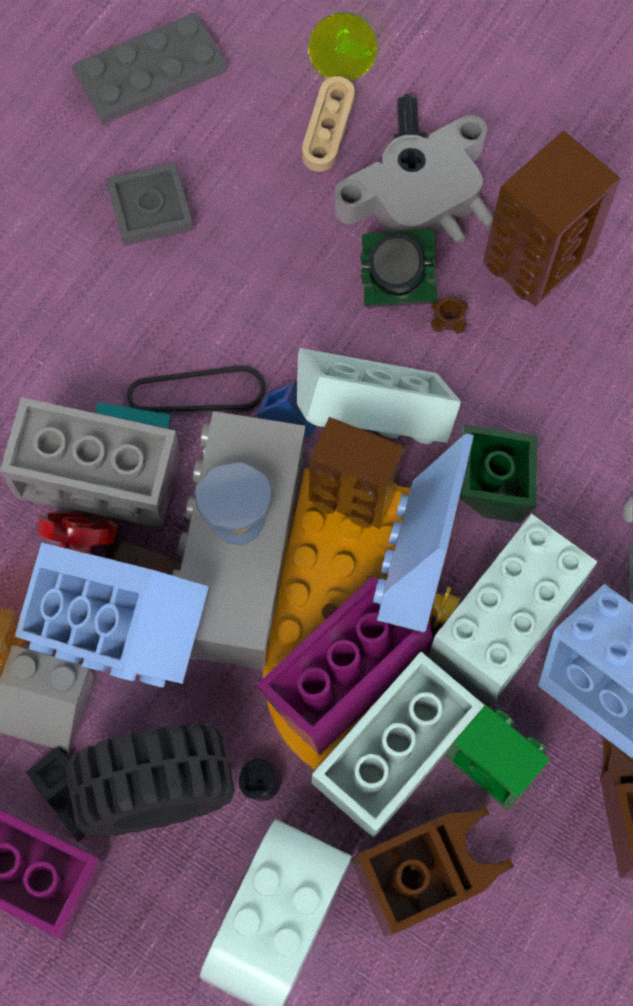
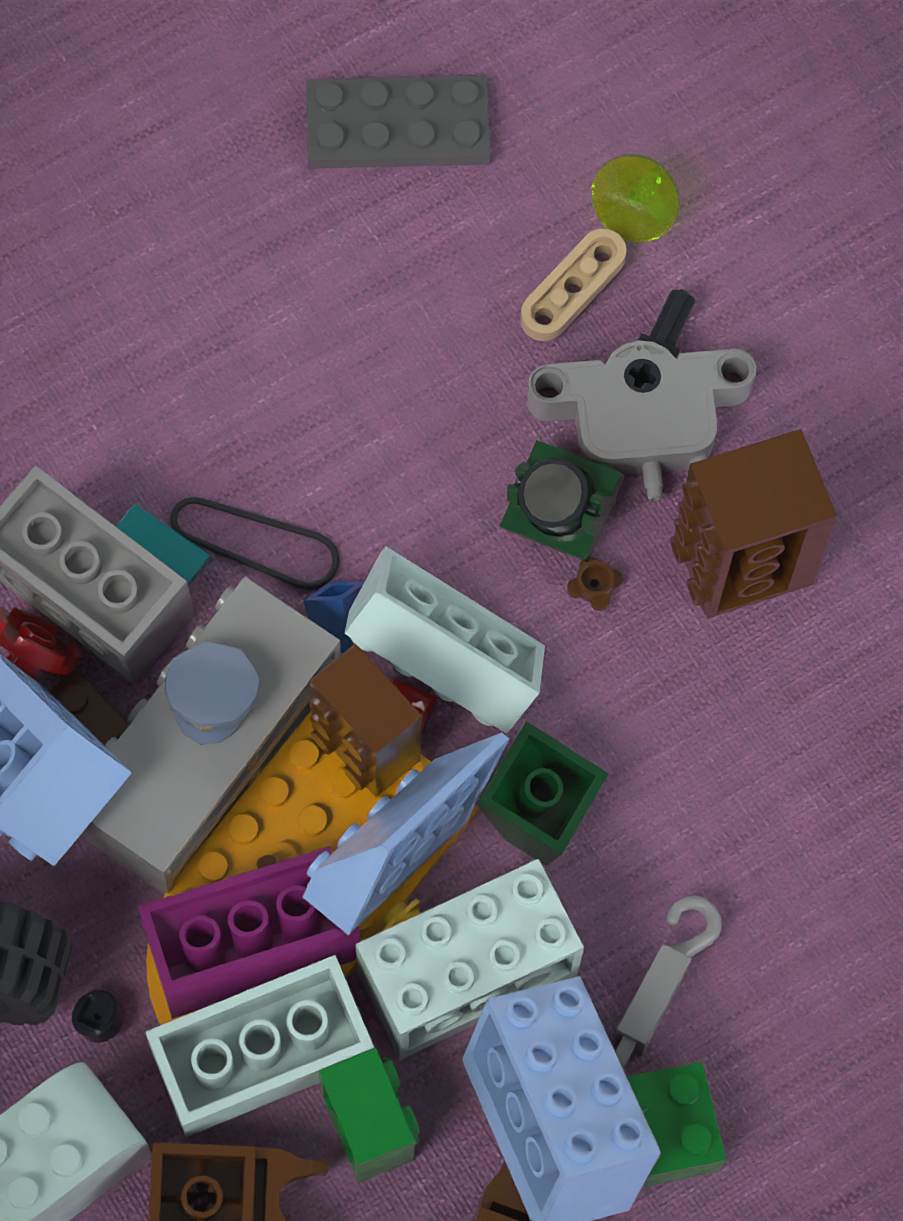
camera: 25 degrees right, 0 degrees up
dark grey plate [106,162,193,246] -> none

